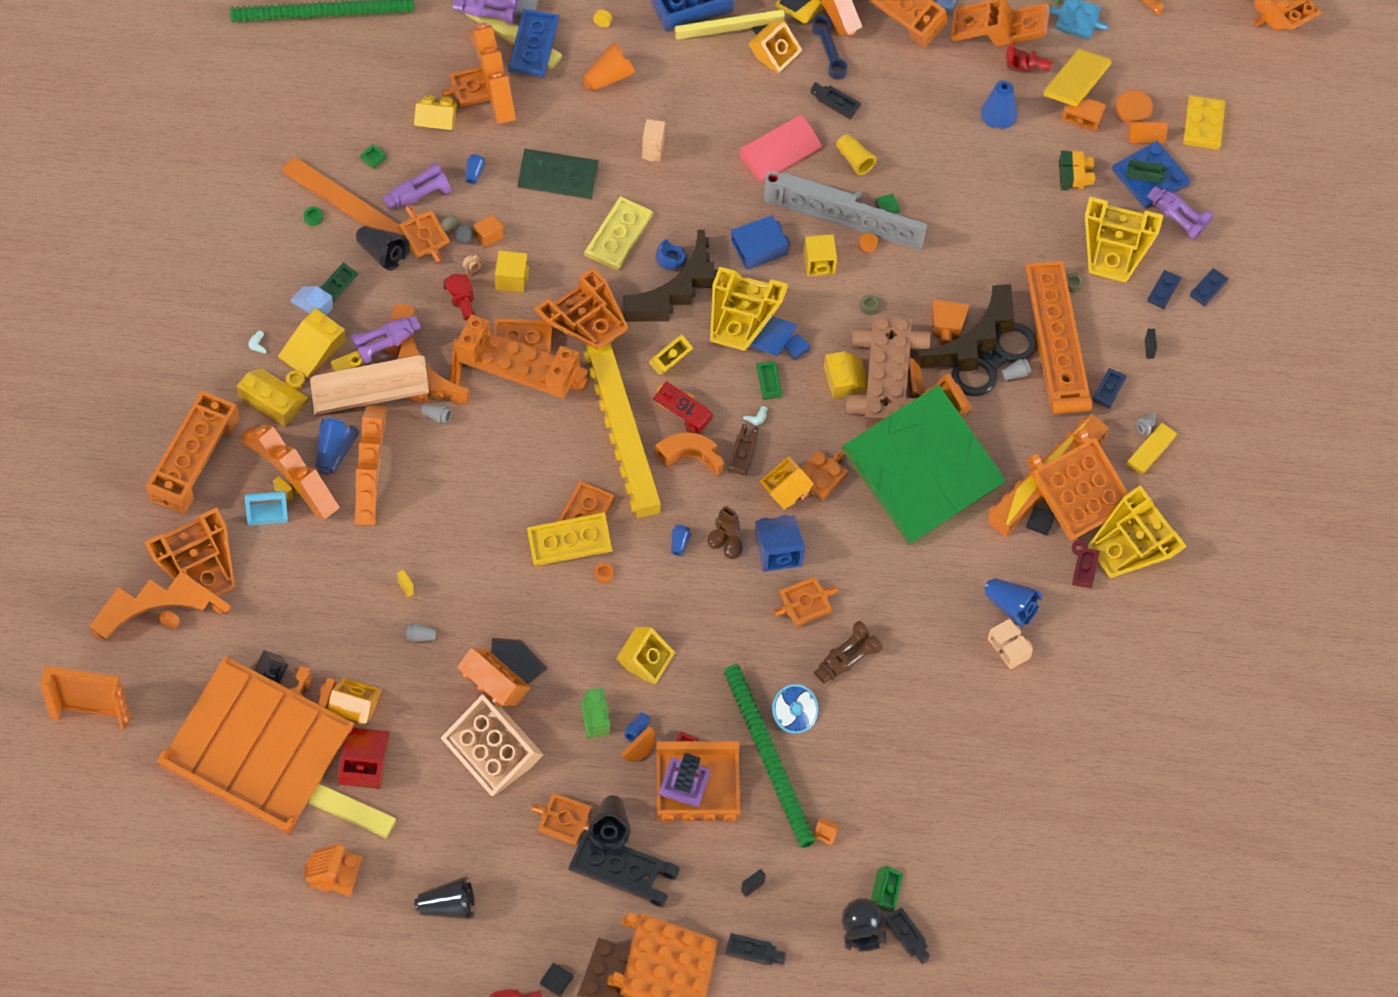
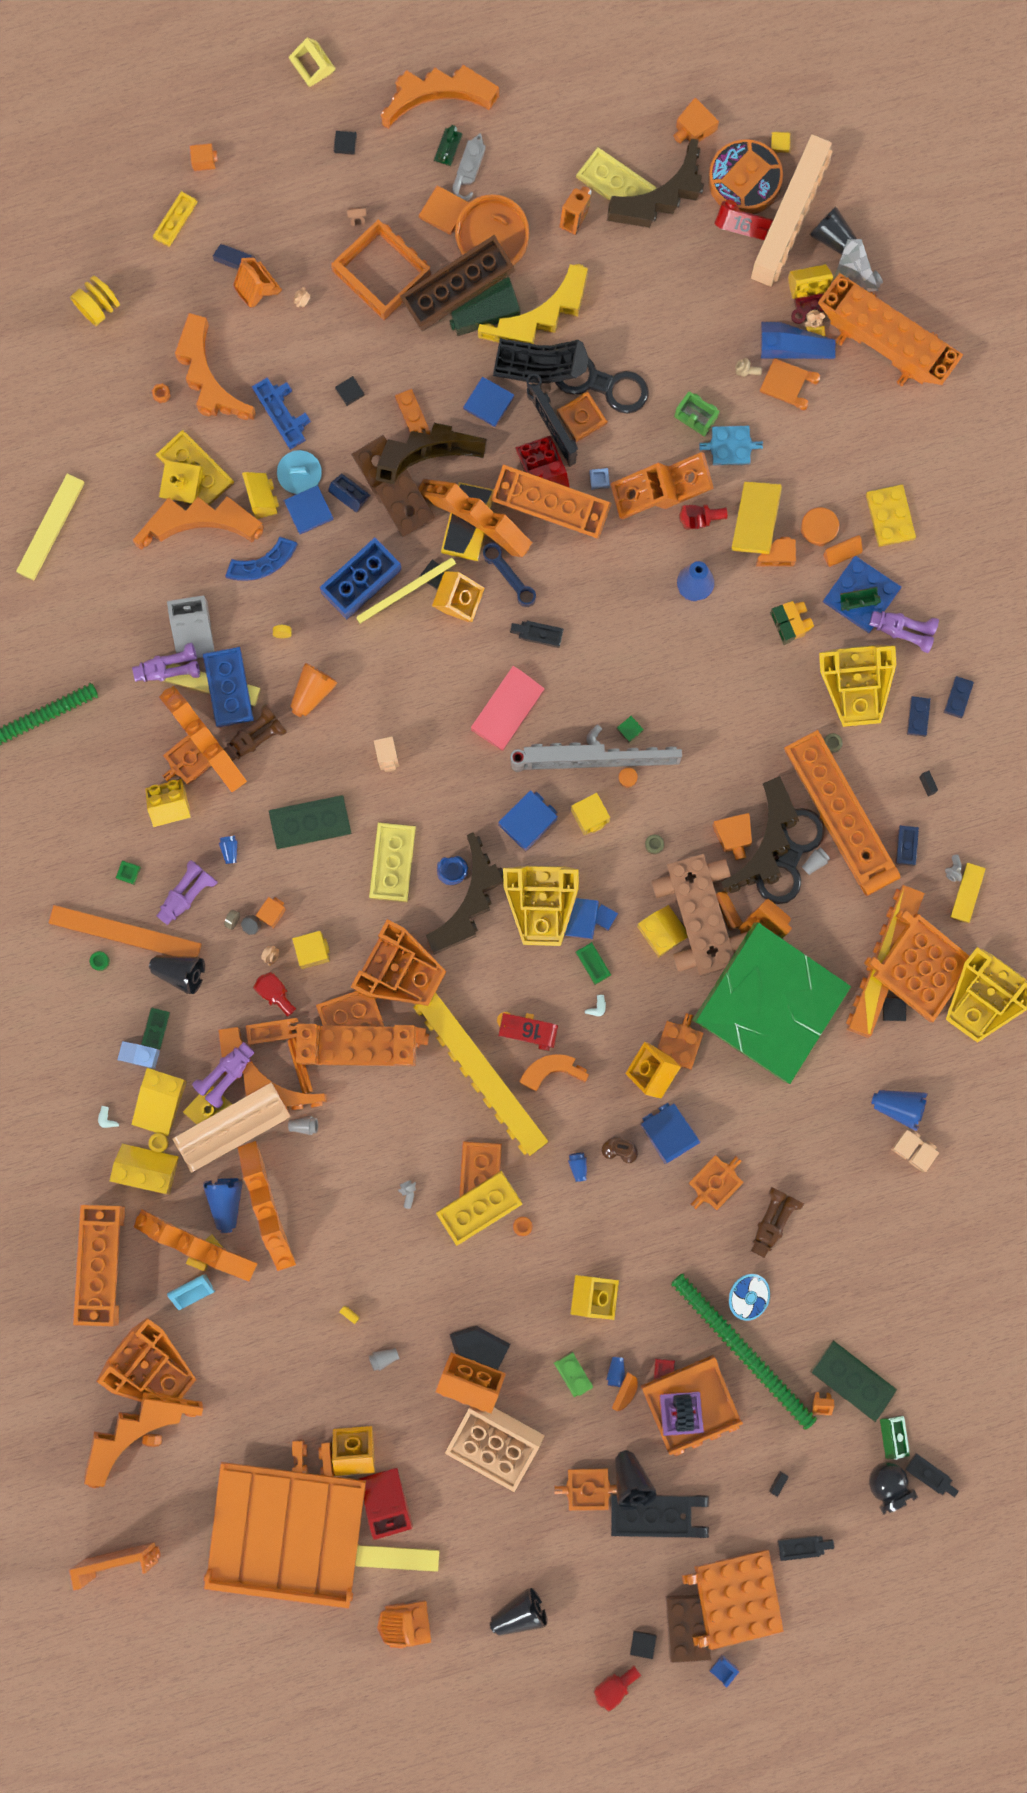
camera: 15 degrees left, 20 degrees up
black panel [255,650,288,683] -> none
orange plate [398,205,450,264] -> none
yellow brick [649,334,693,376] -> none
reddish brown hinge [727,424,759,476] -> none
yellow plant [836,134,877,176] -> none
dark red hinge [1072,540,1099,589] -> none
none -> reddish brown piece [224,704,287,761]
none -> orange hinge [246,1018,298,1045]
none -> light grey plate [398,1180,416,1209]
none -> clear green slope [810,1340,897,1422]

